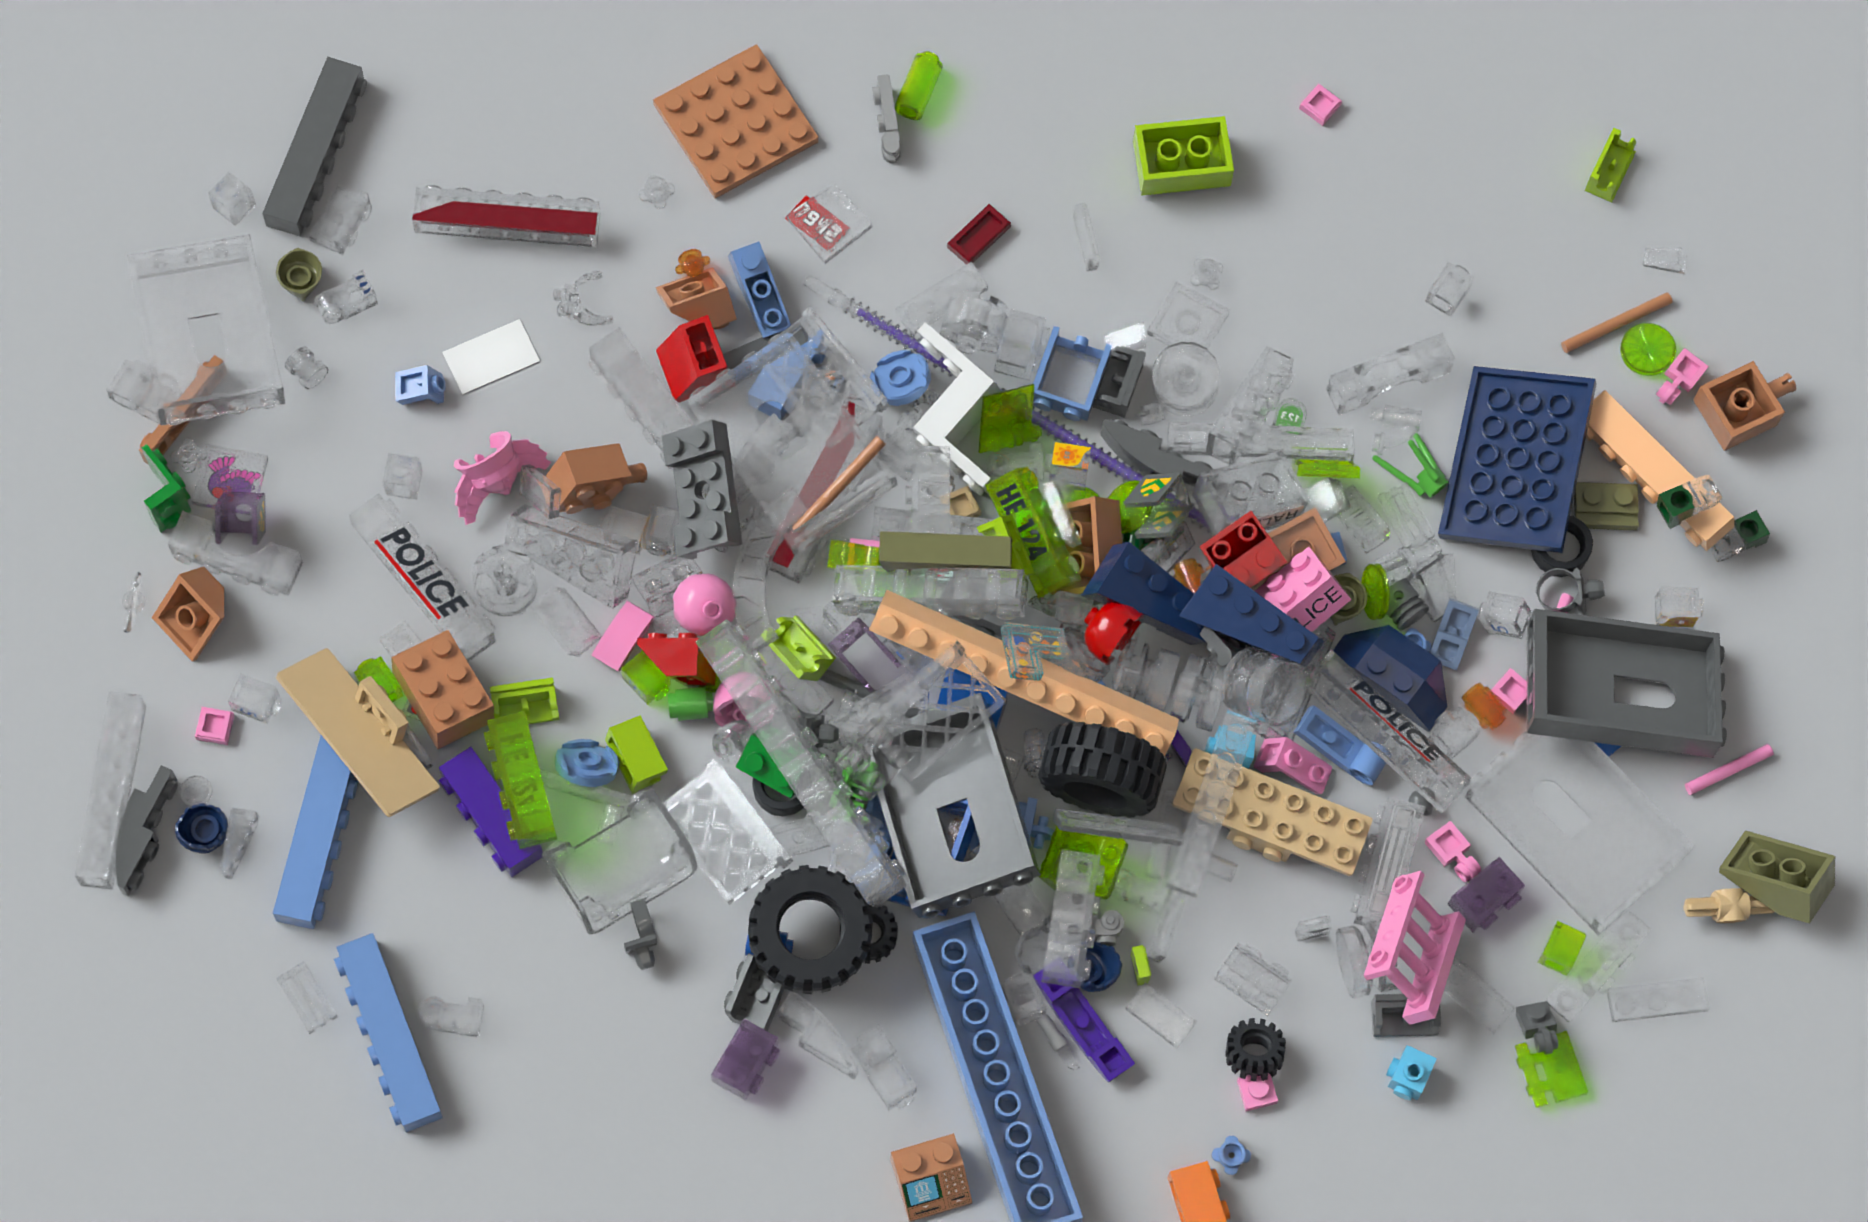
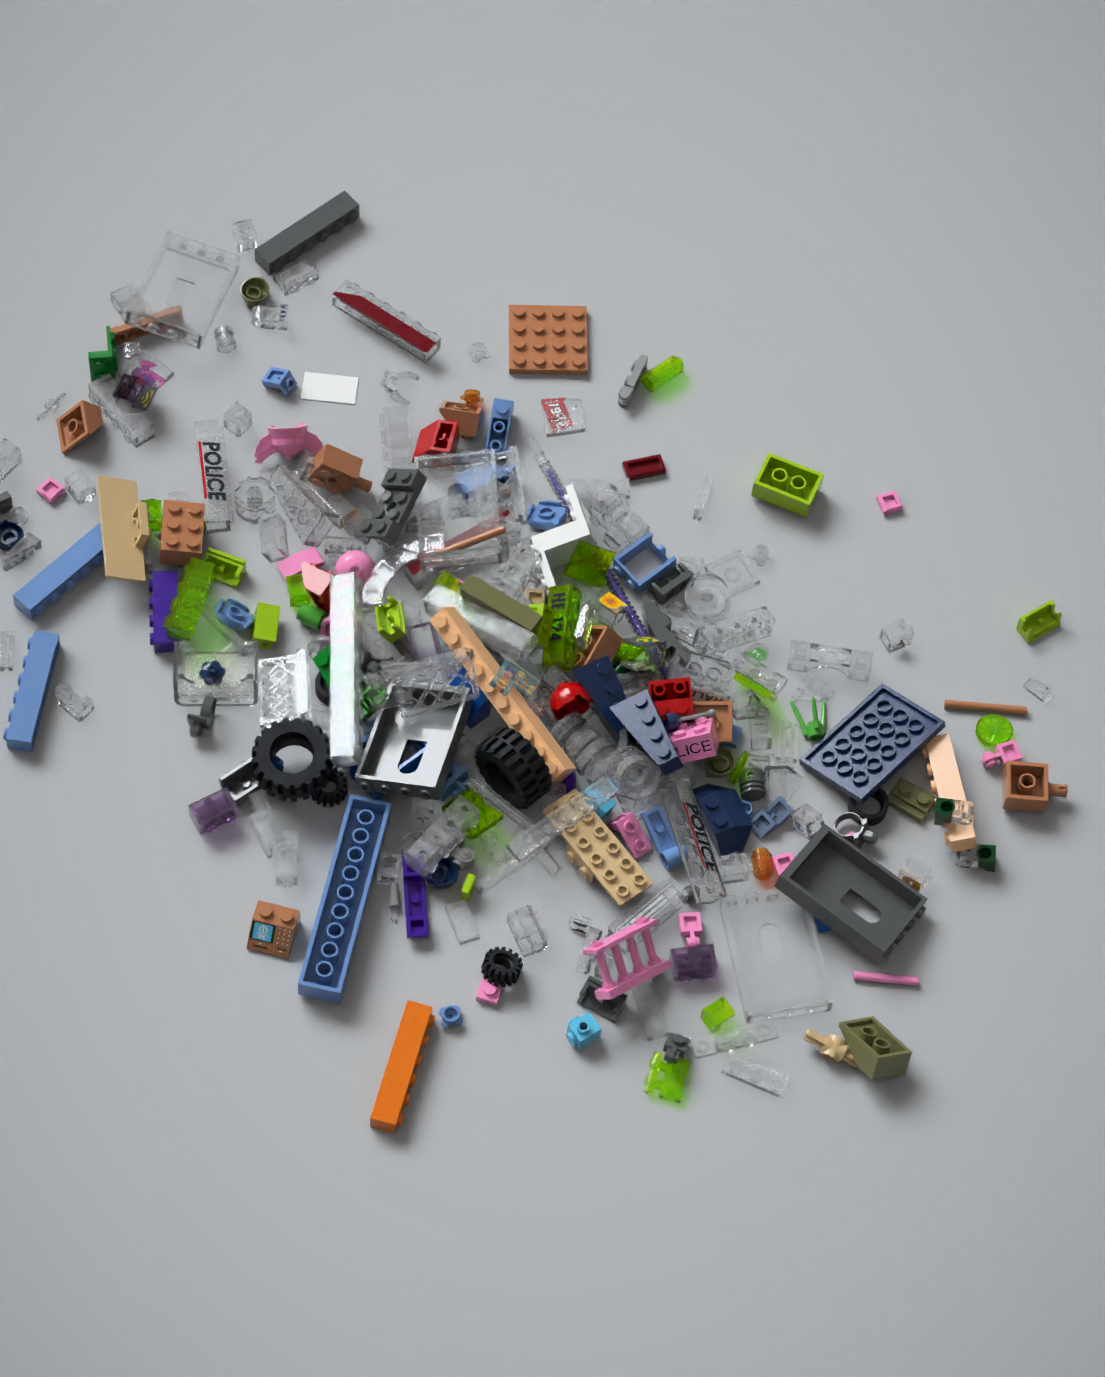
camera: 30 degrees right, 10 degrees down
none -> dark blue plant [199,661,226,685]
none -> hinge [665,709,716,731]

